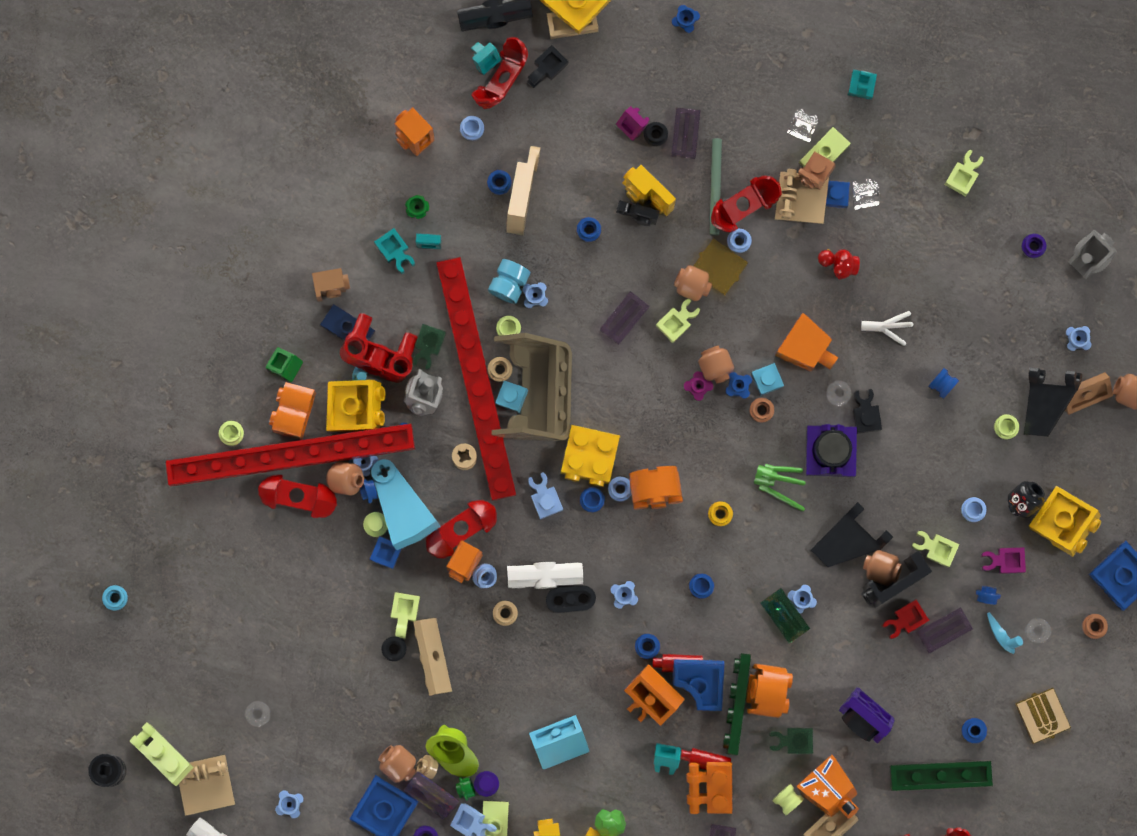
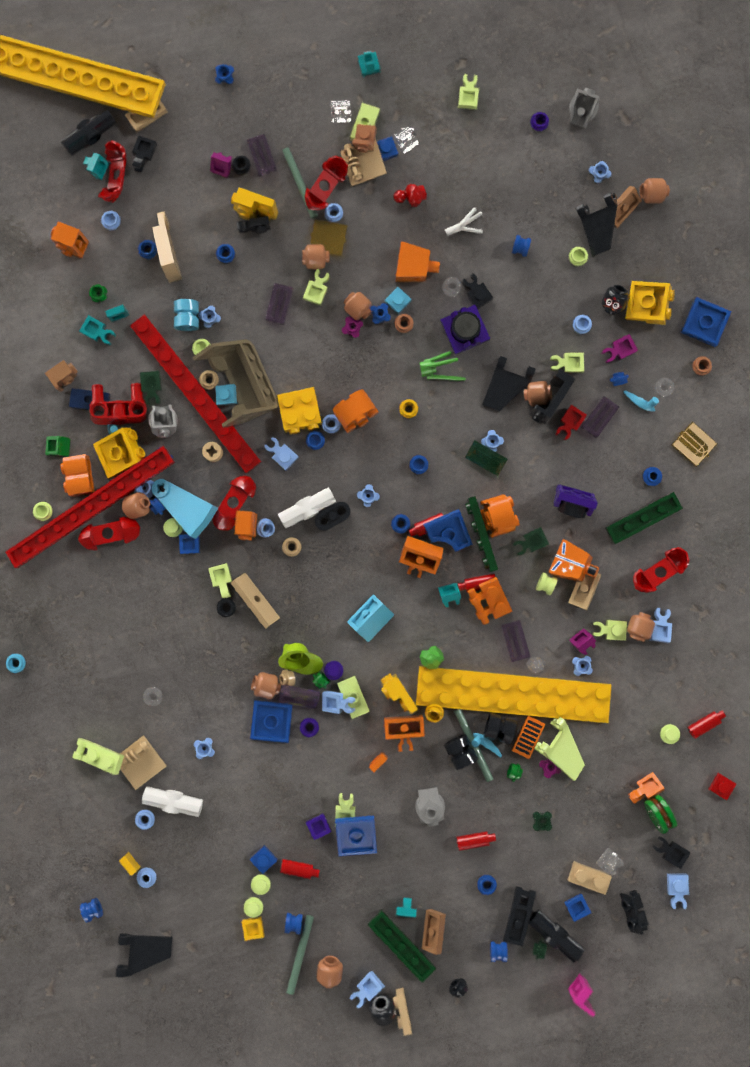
camera: 15 degrees left, 5 degrees up
black wheel [88,754,126,787] -> none

